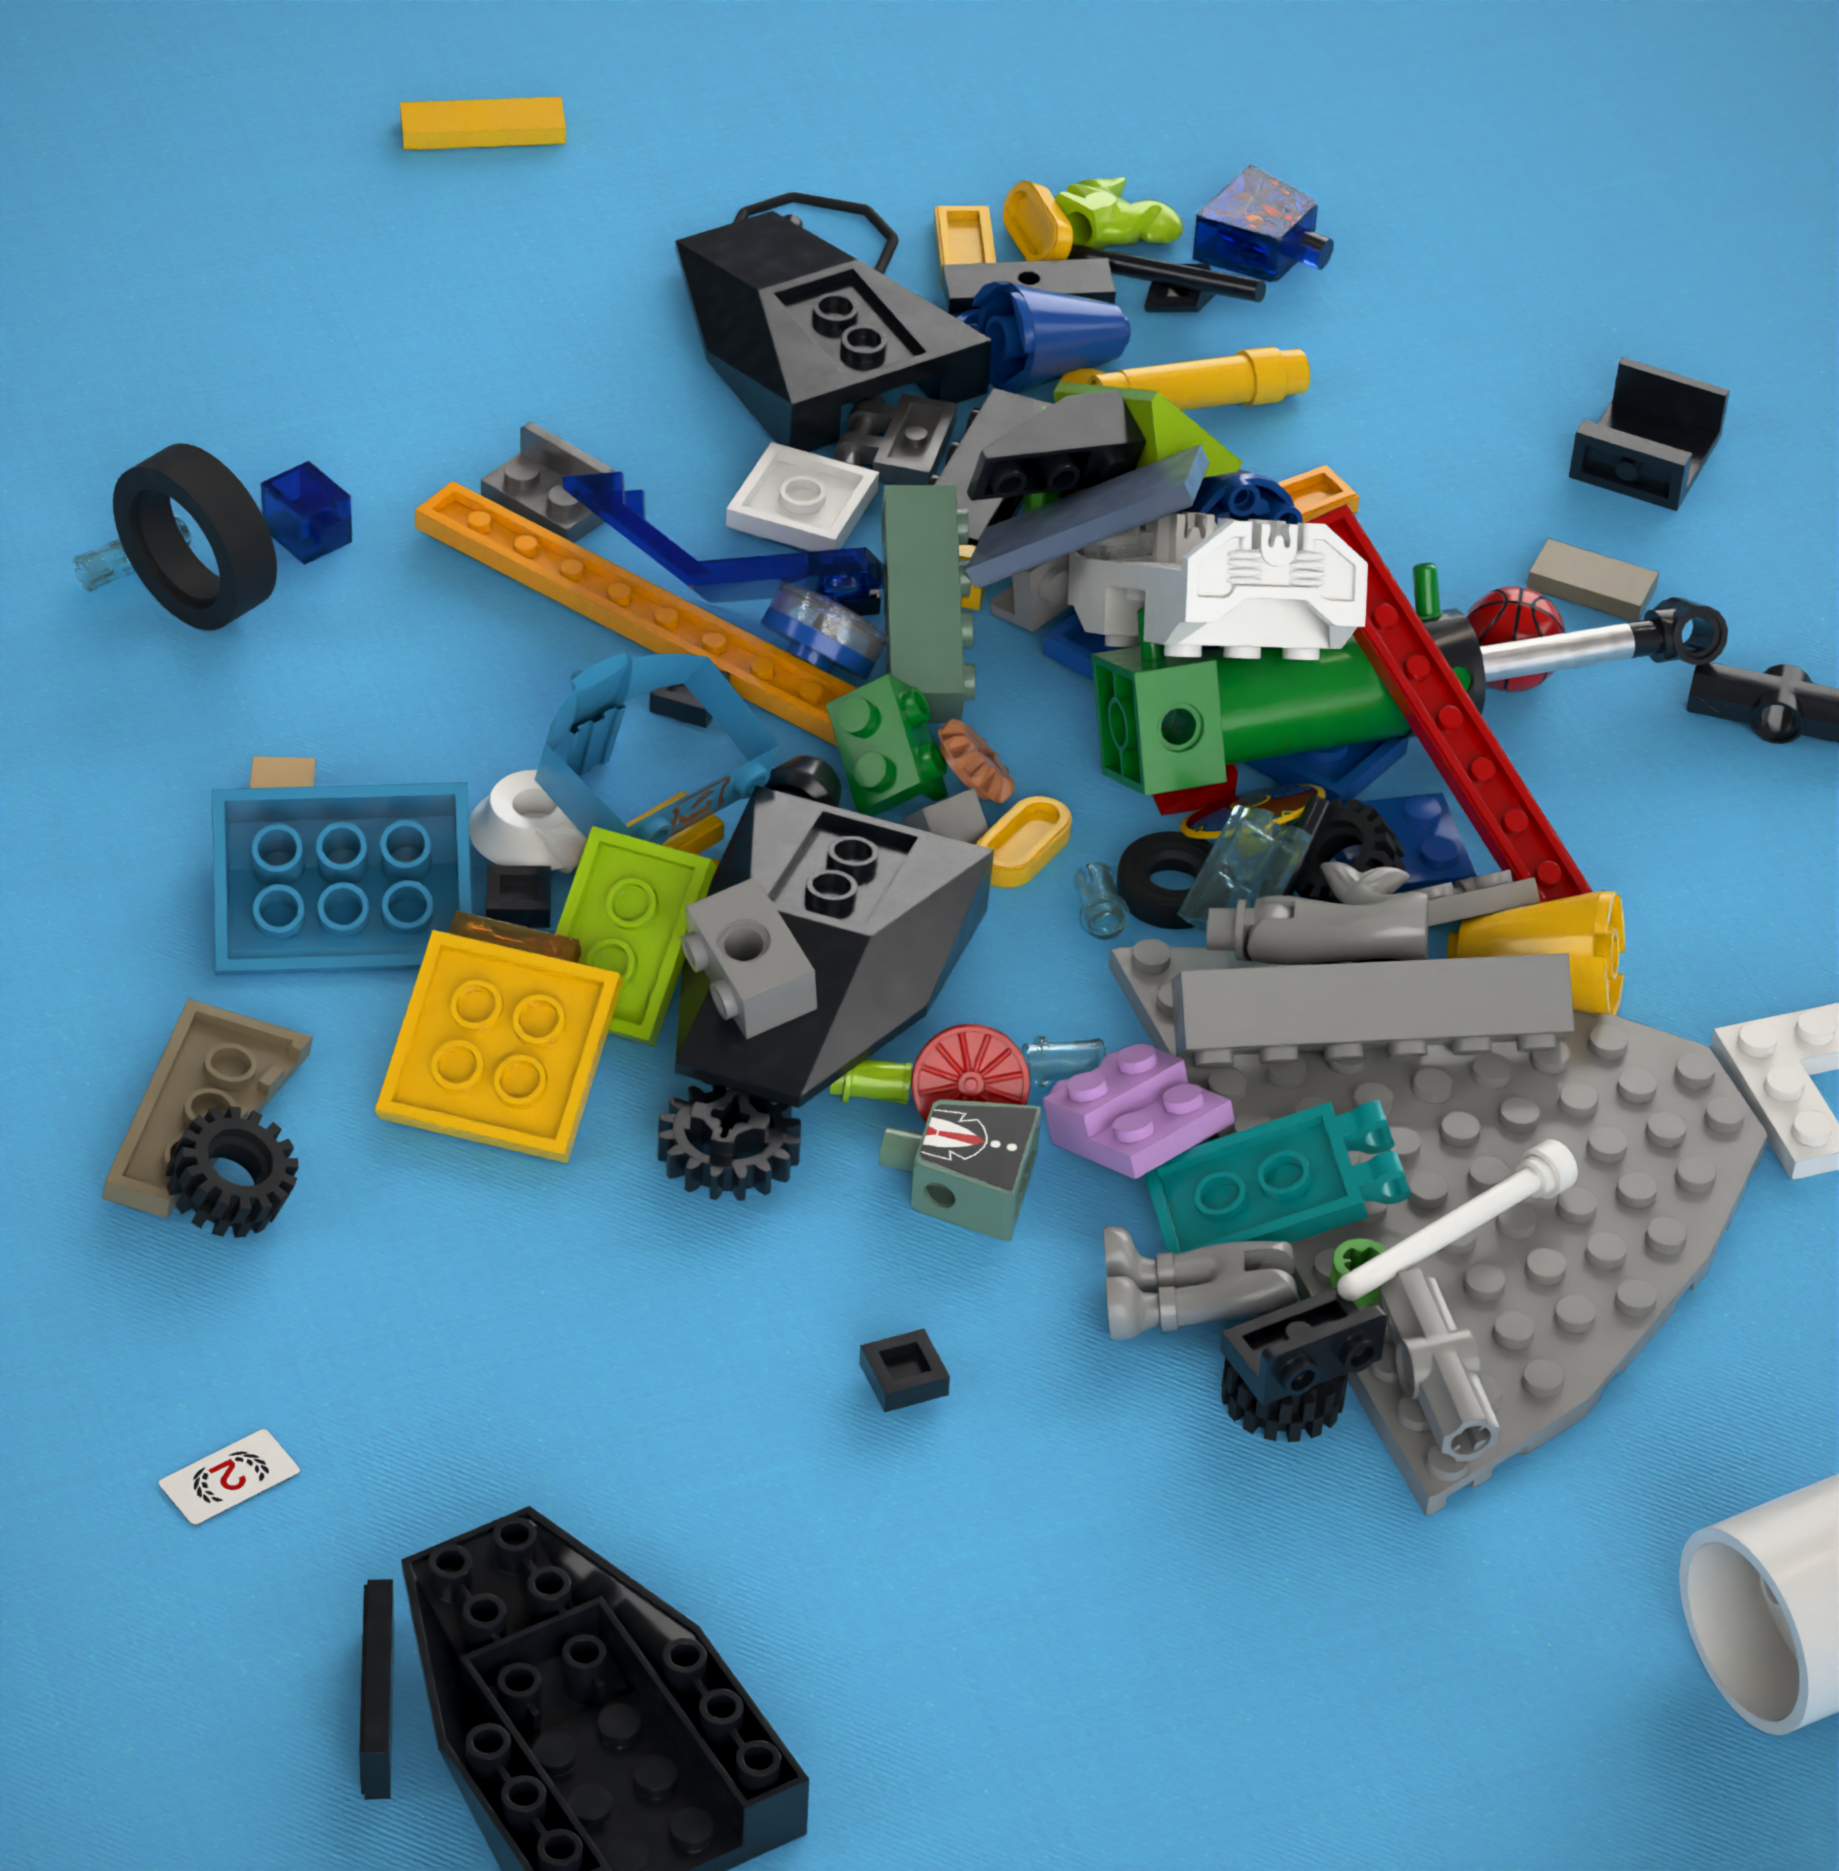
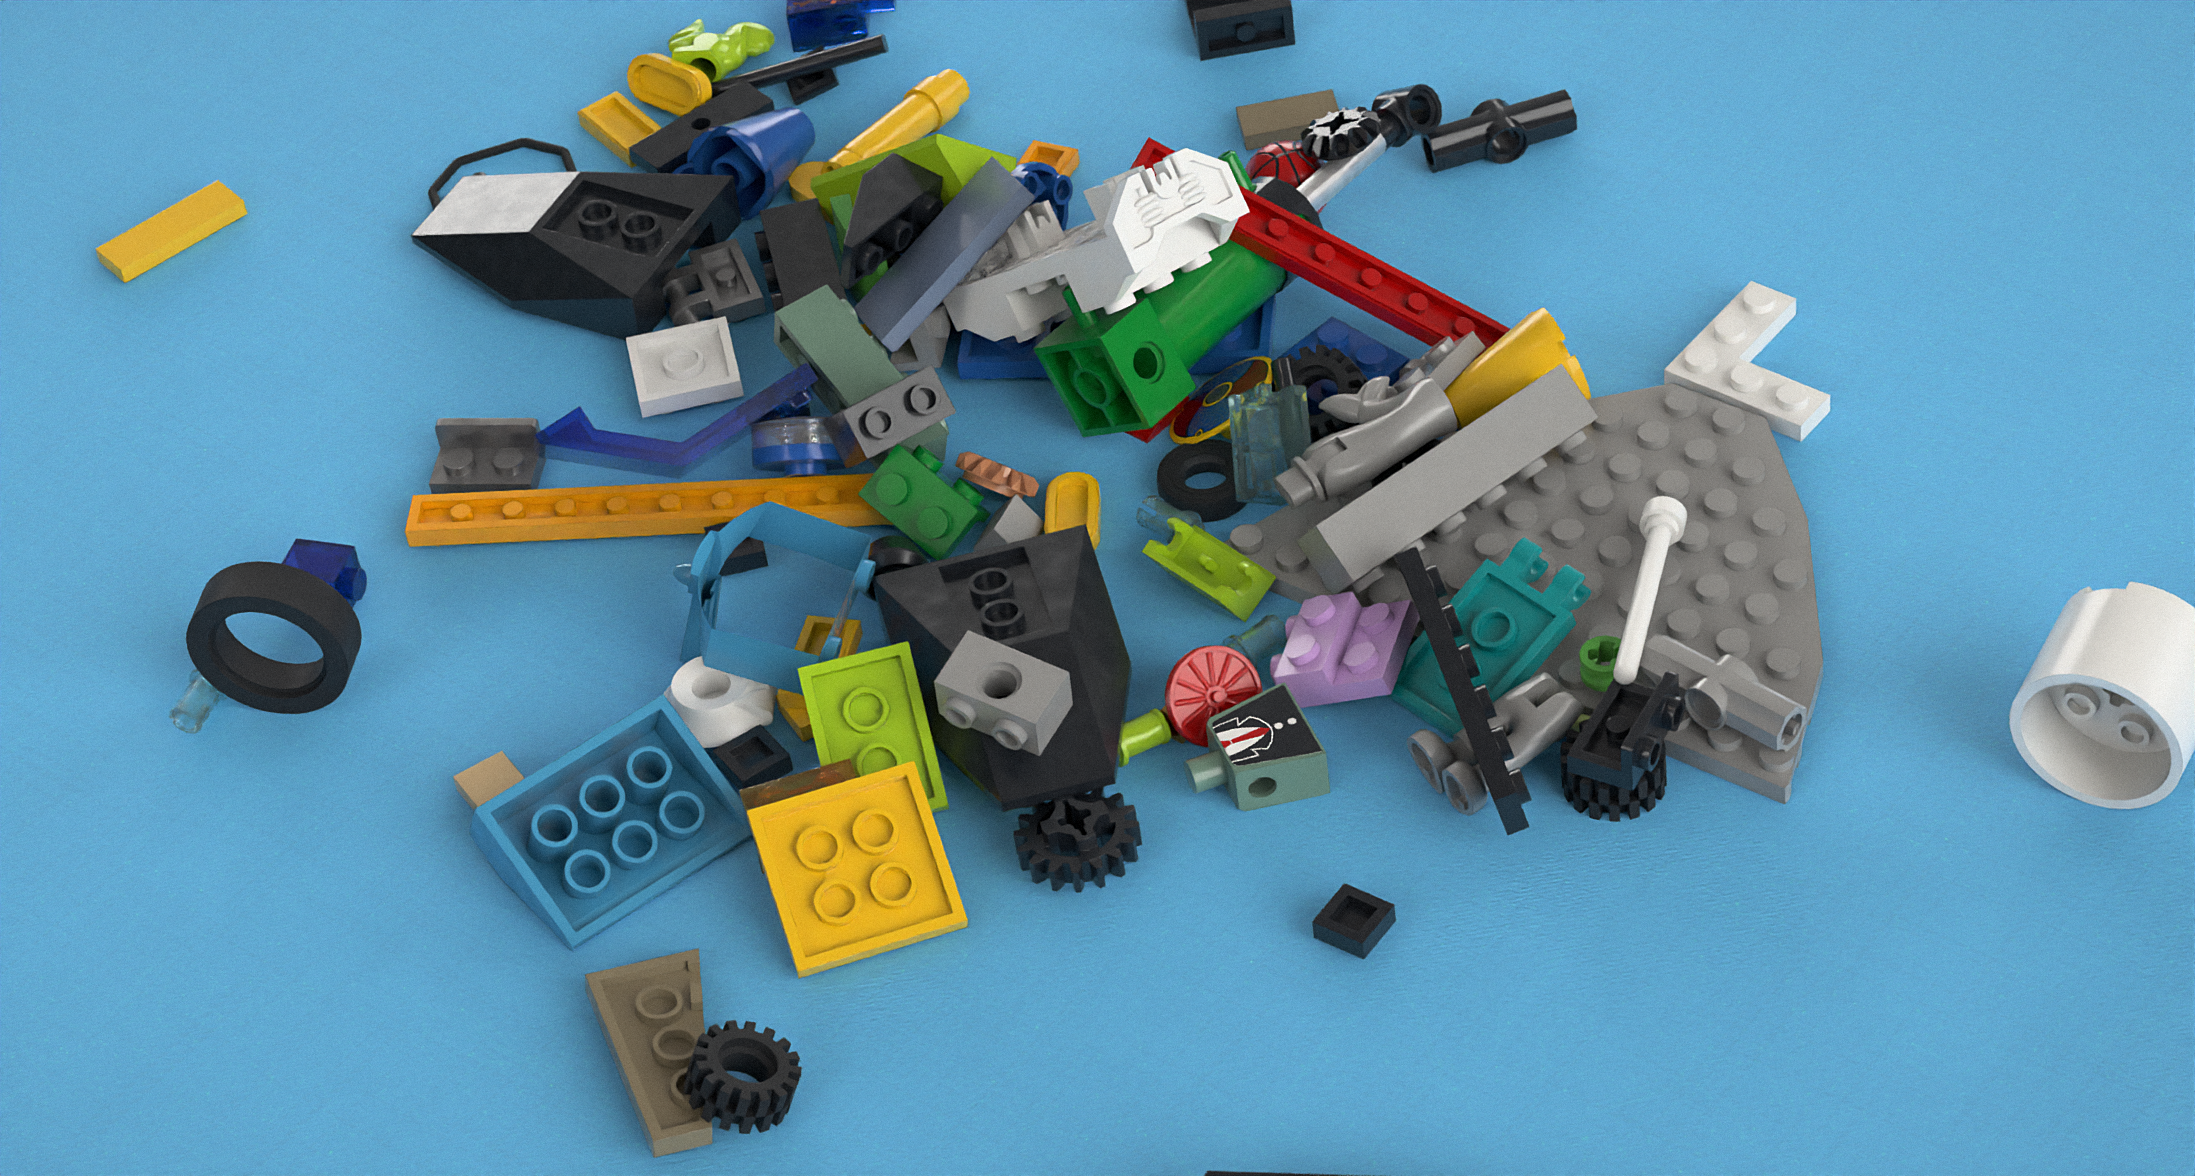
camera: 25 degrees left, 0 degrees up
none -> brick [822,365,956,469]
none -> lime hinge [1142,517,1276,622]
none -> black gear [1300,106,1381,161]
none -> black plate [1395,546,1532,836]

